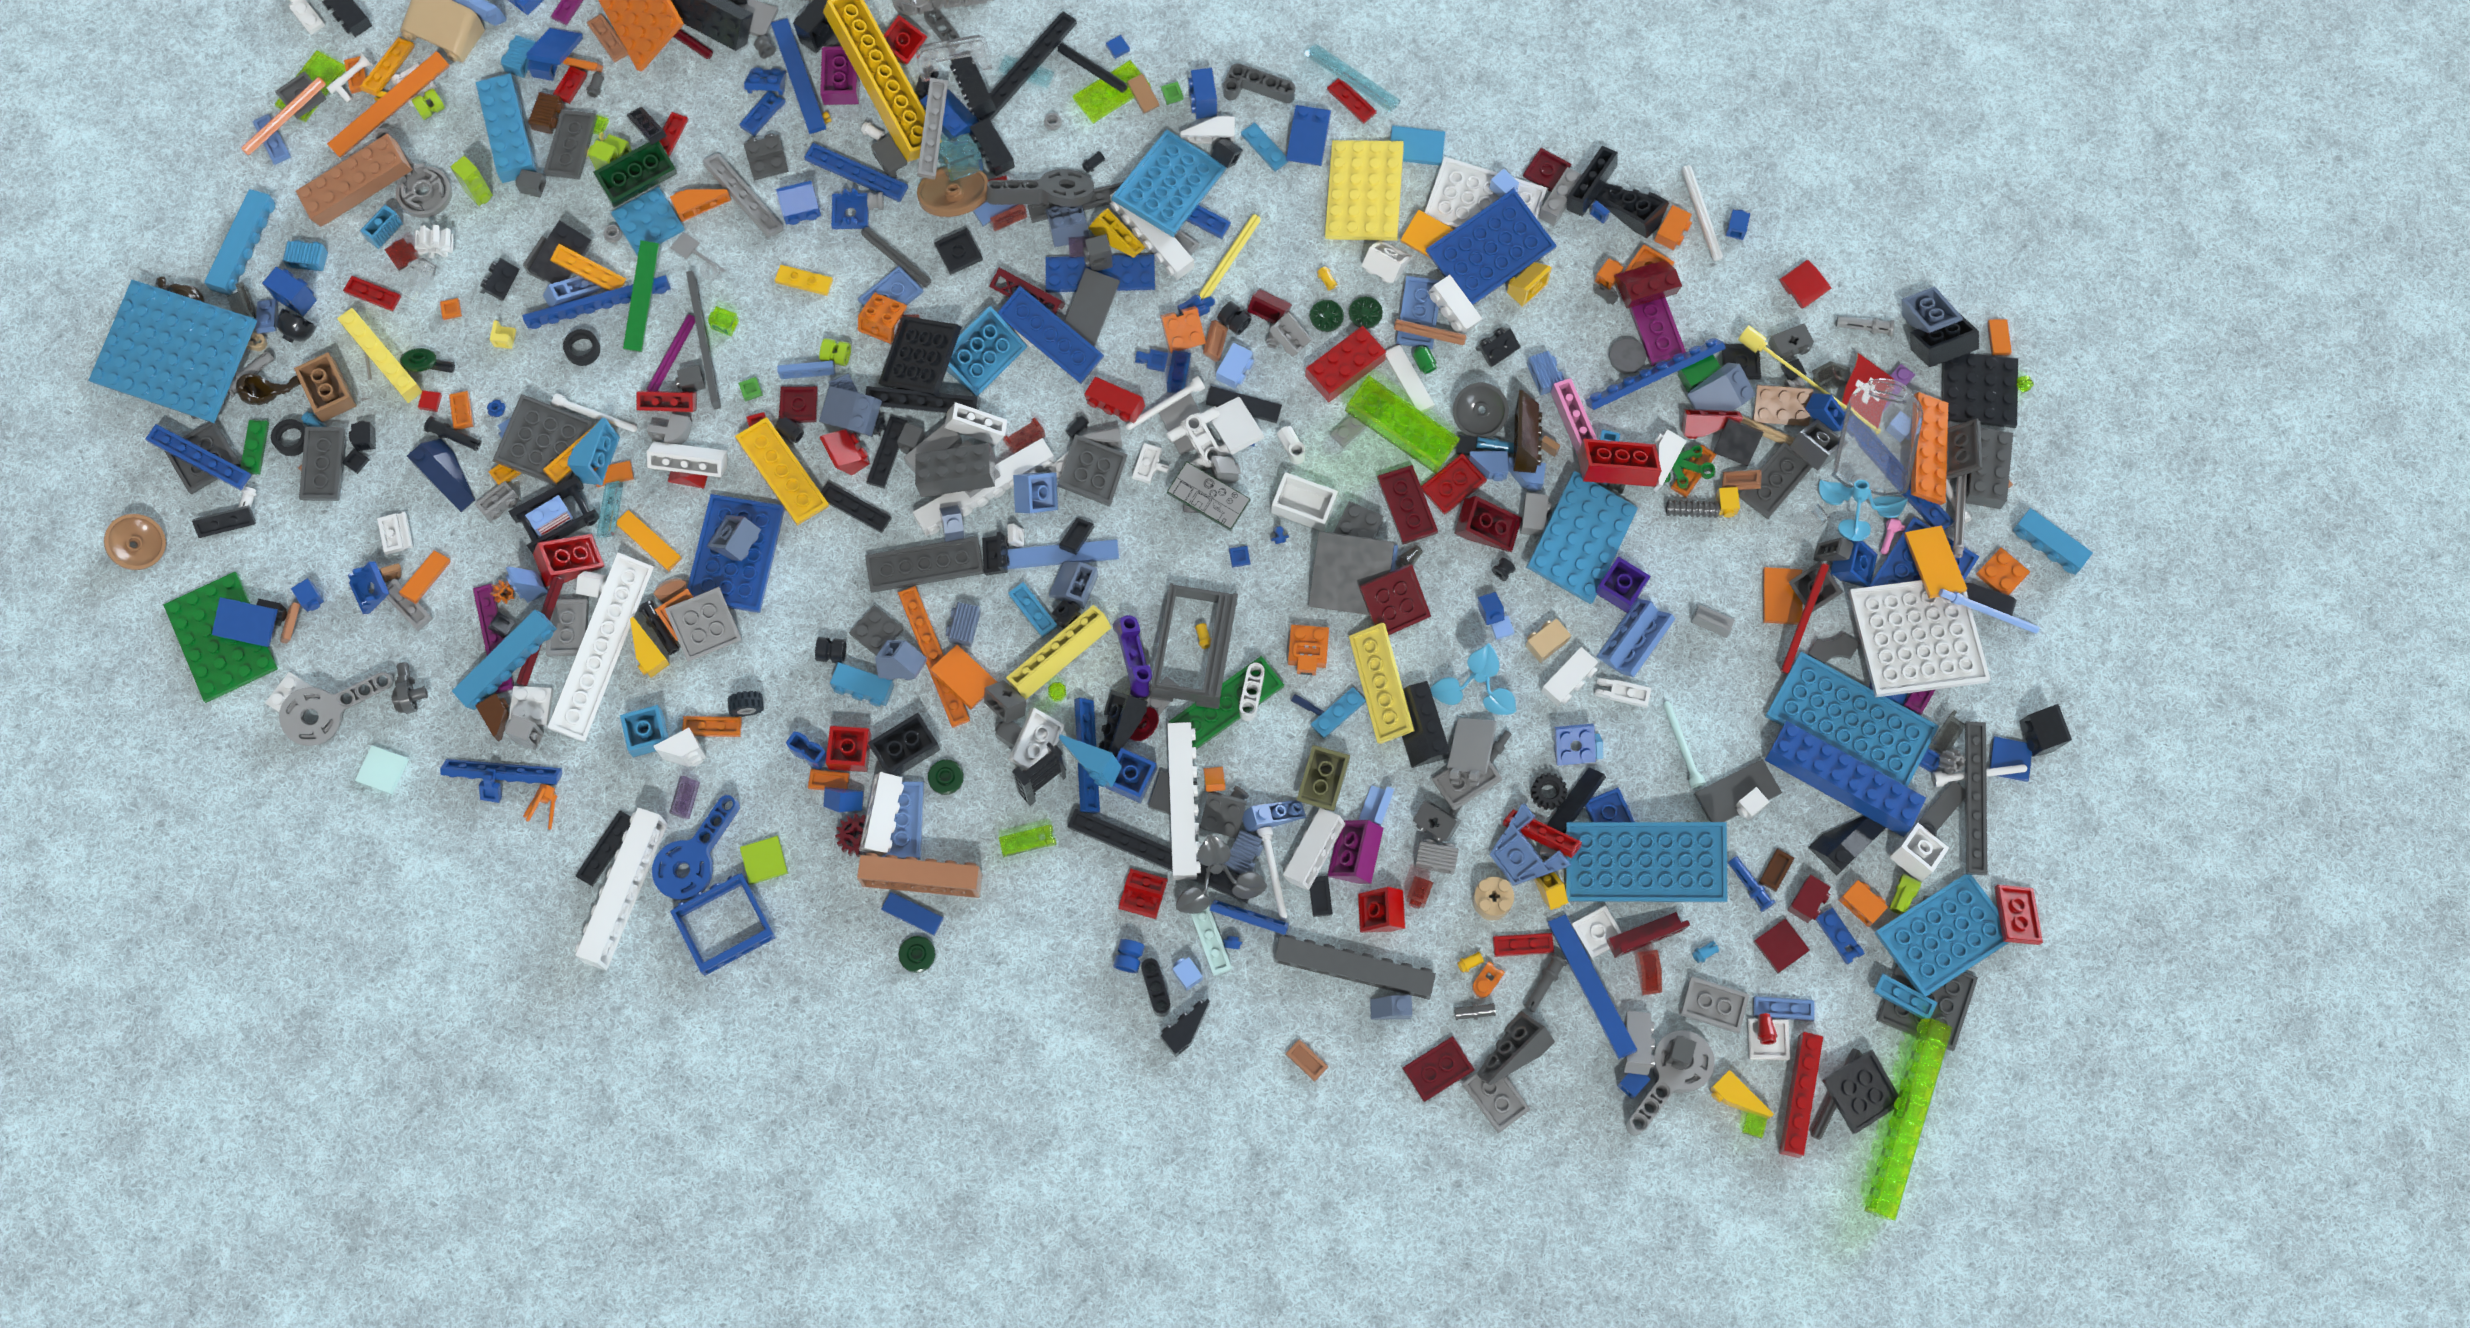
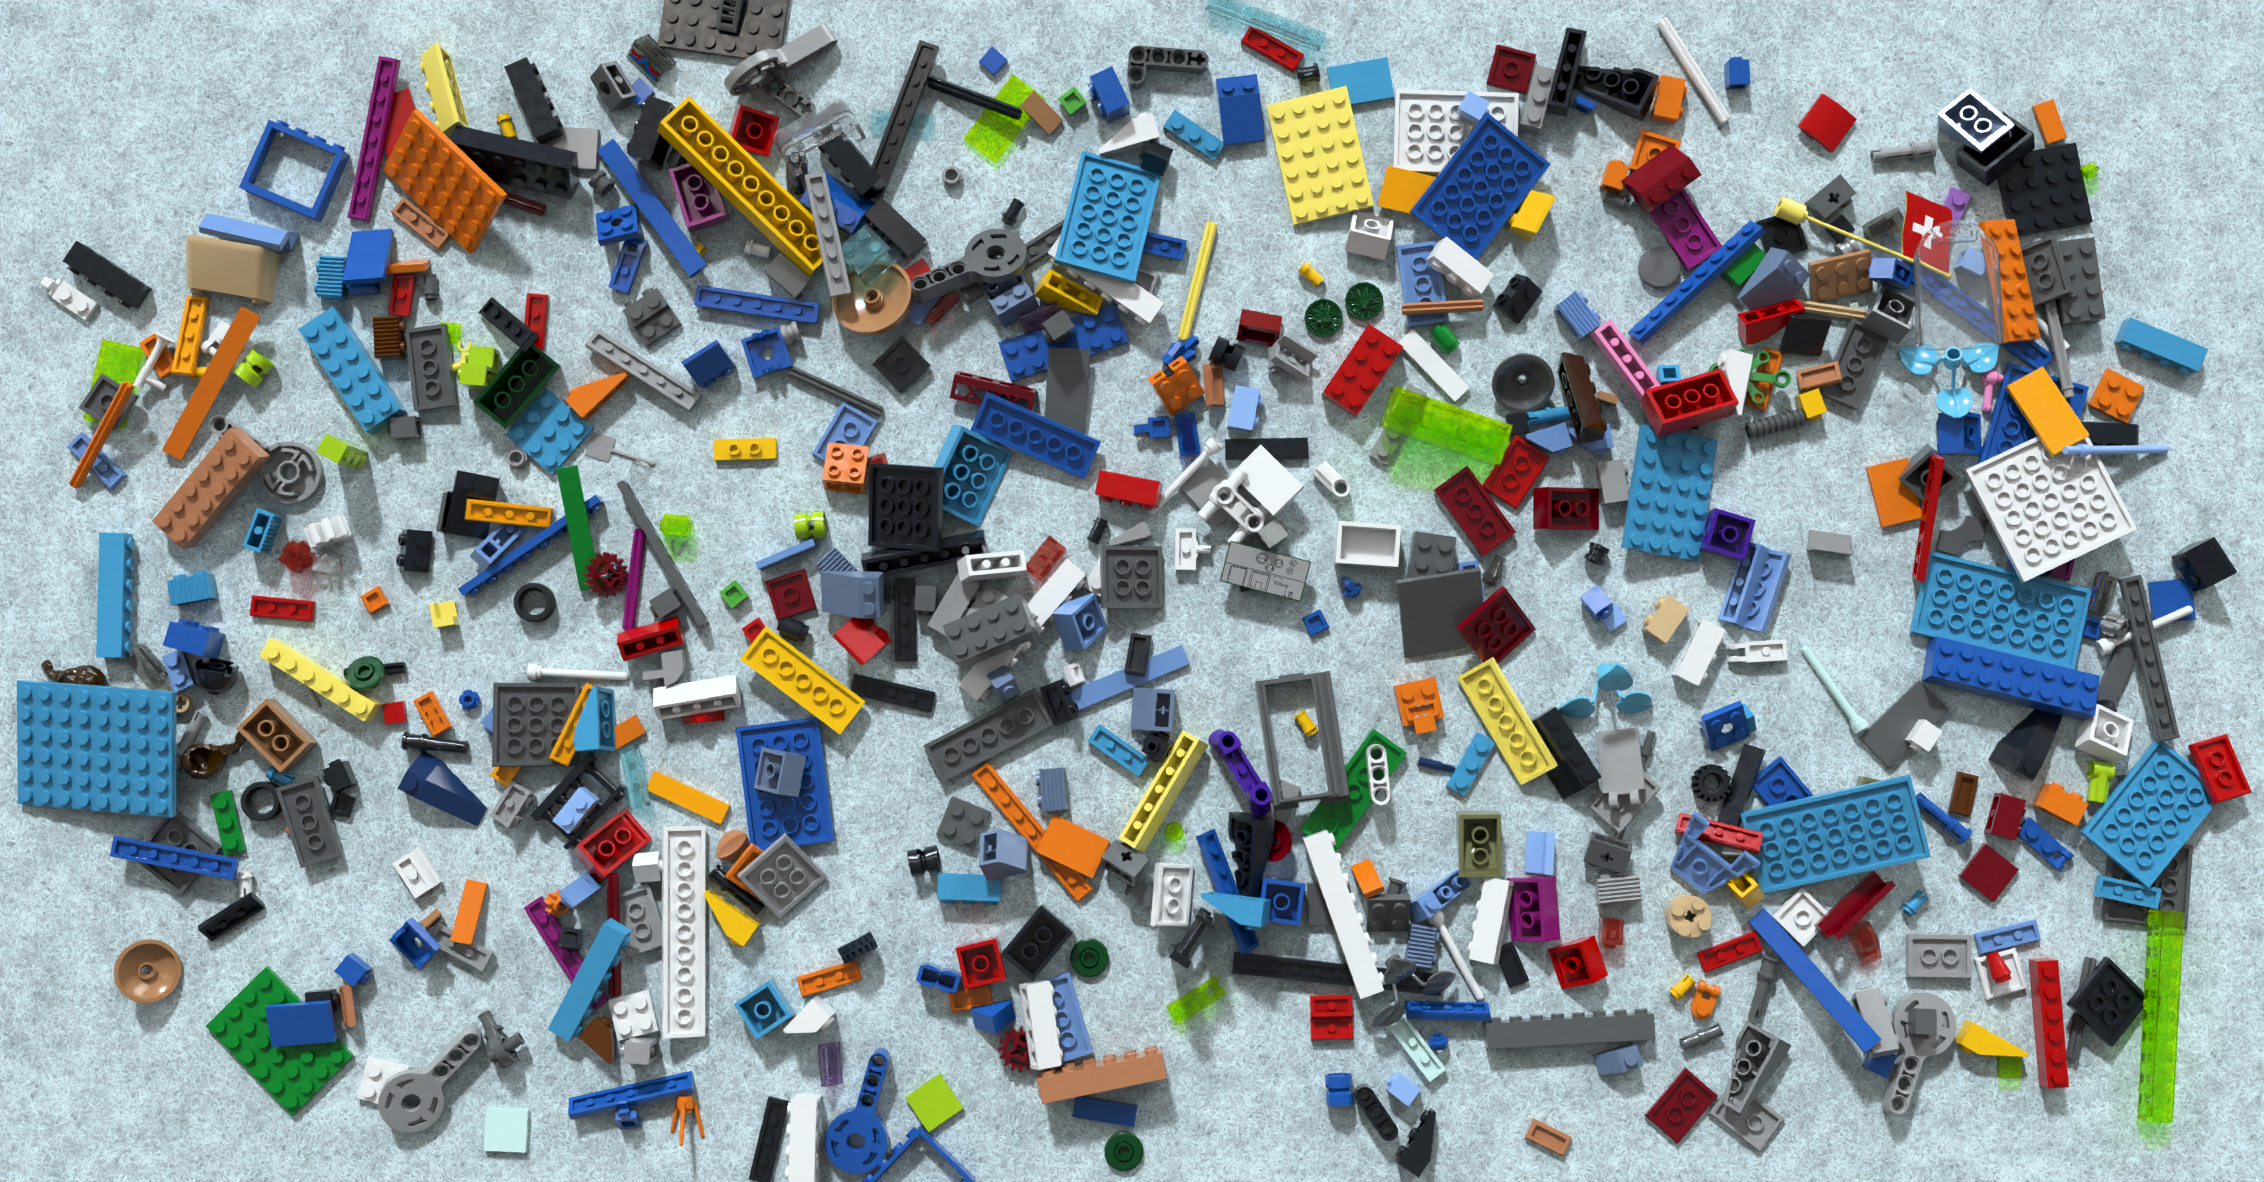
camera: 15 degrees left, 15 degrees up
dark grey slope [1813,537,1853,561] -> none
none -> dark red gear [583,552,629,598]
none -> black bush [1296,63,1320,85]

